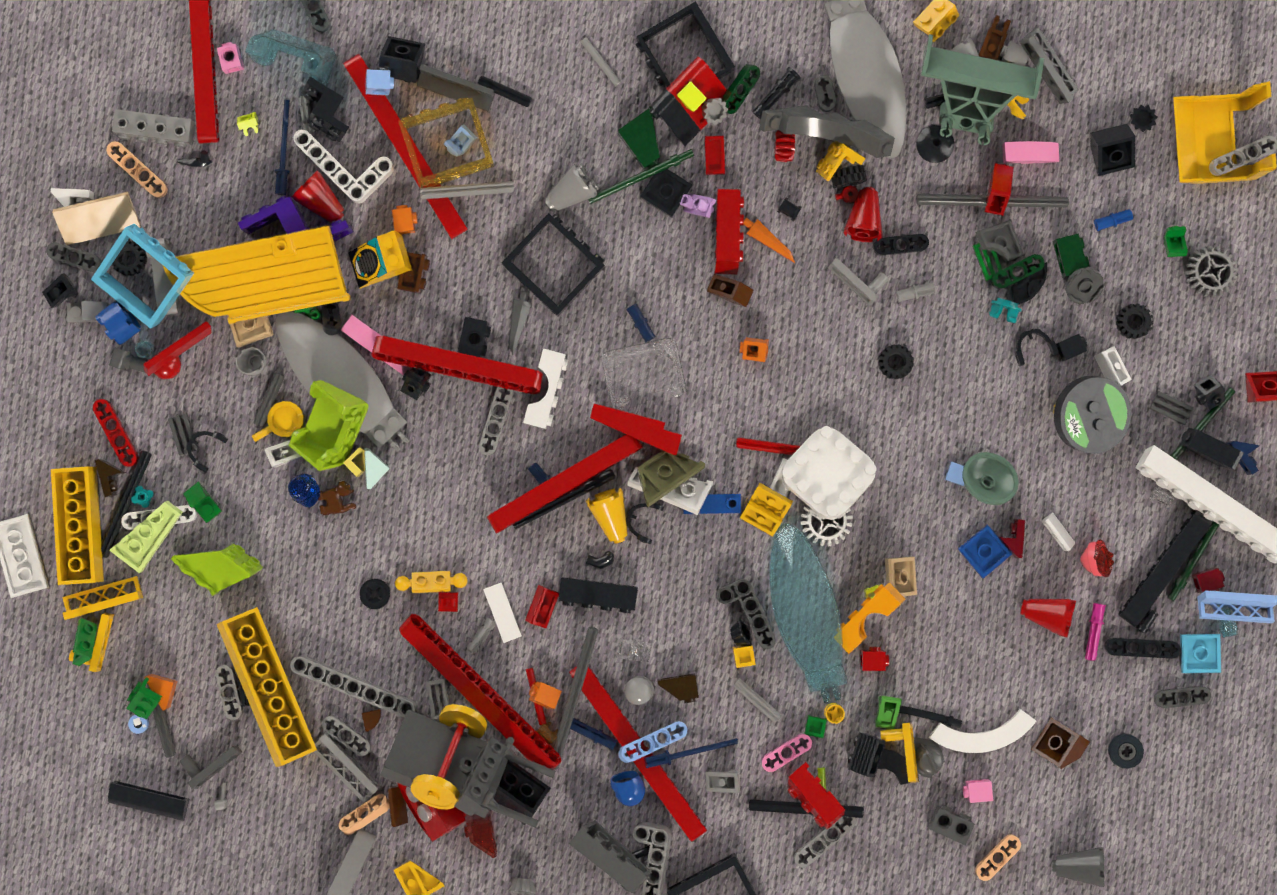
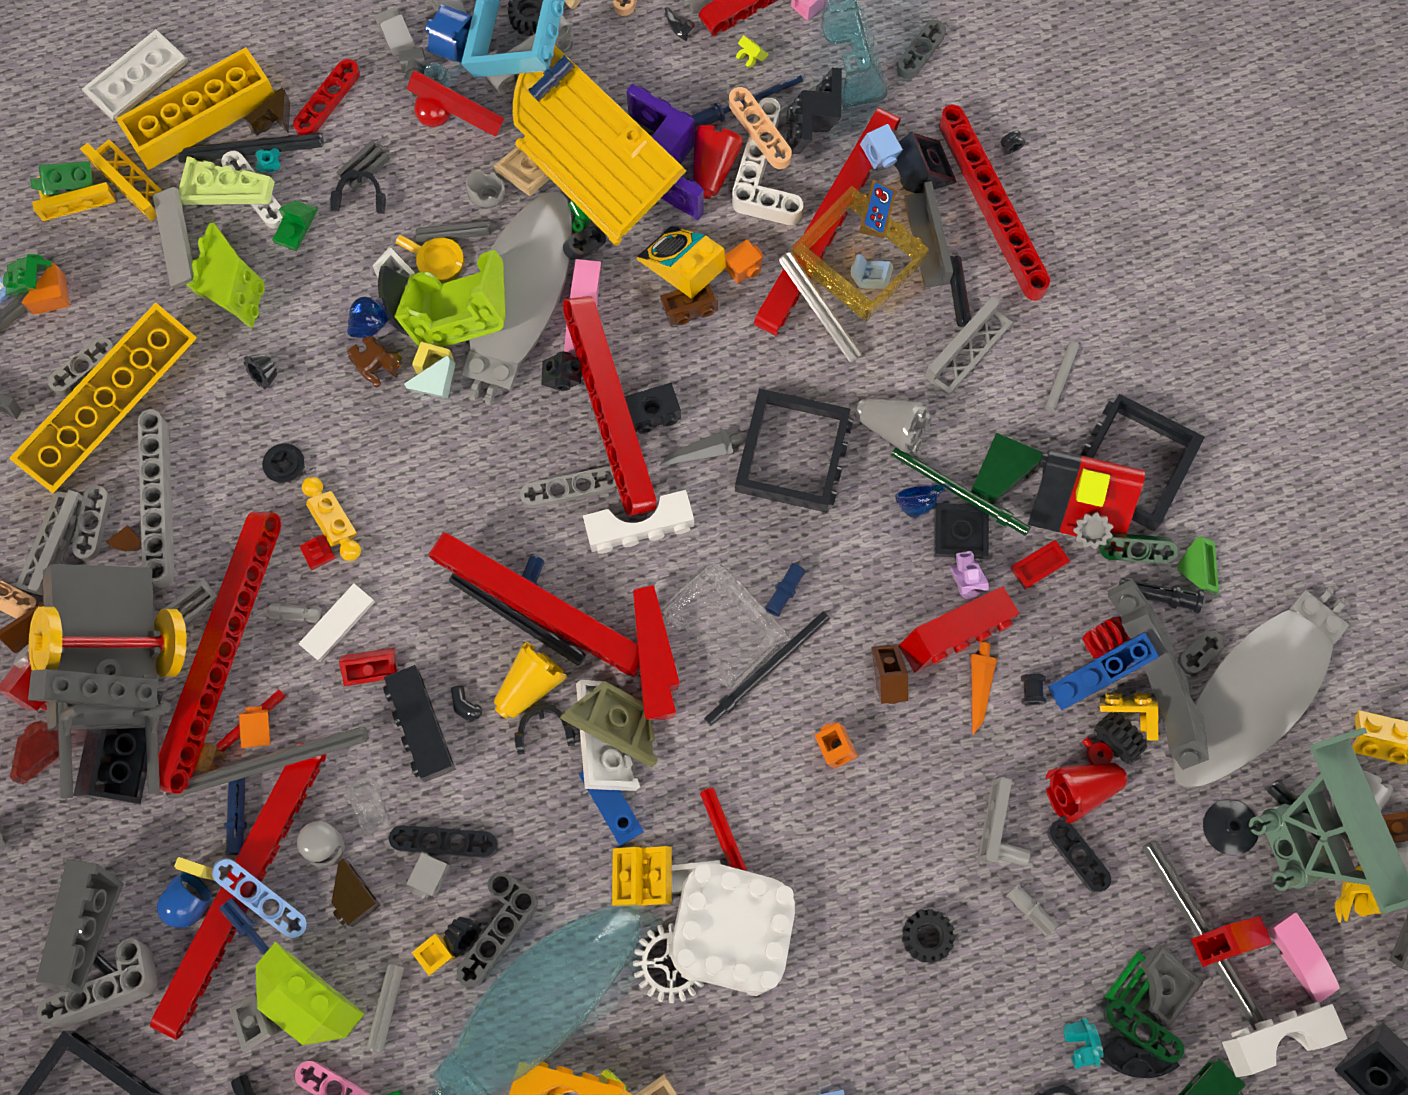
camera: 60 degrees right, 15 degrees down
none -> light grey tile [153,187,194,289]
none -> light yellow tile [174,857,221,881]
none -> black piece [243,354,277,390]
none -> lime wedge [255,941,365,1045]
none -> light grey slope [373,7,416,57]
none -> black tile [378,265,409,335]
none -> black beam [388,825,499,858]
none -> light grey brick [407,853,451,900]
none -> dark blue pin [528,55,575,102]
none -> black bar [704,611,830,726]
none -> light nougat beam [729,87,792,169]
none -> slope [859,180,897,239]
none -> clear blue hat [895,485,945,518]
none -> light grey fence [925,297,1013,396]
none -> red beam [939,104,1050,301]
none -> blue slope [1048,633,1159,711]
none -> bright green slope [1177,536,1219,594]
none -> white arch [1222,1002,1348,1077]

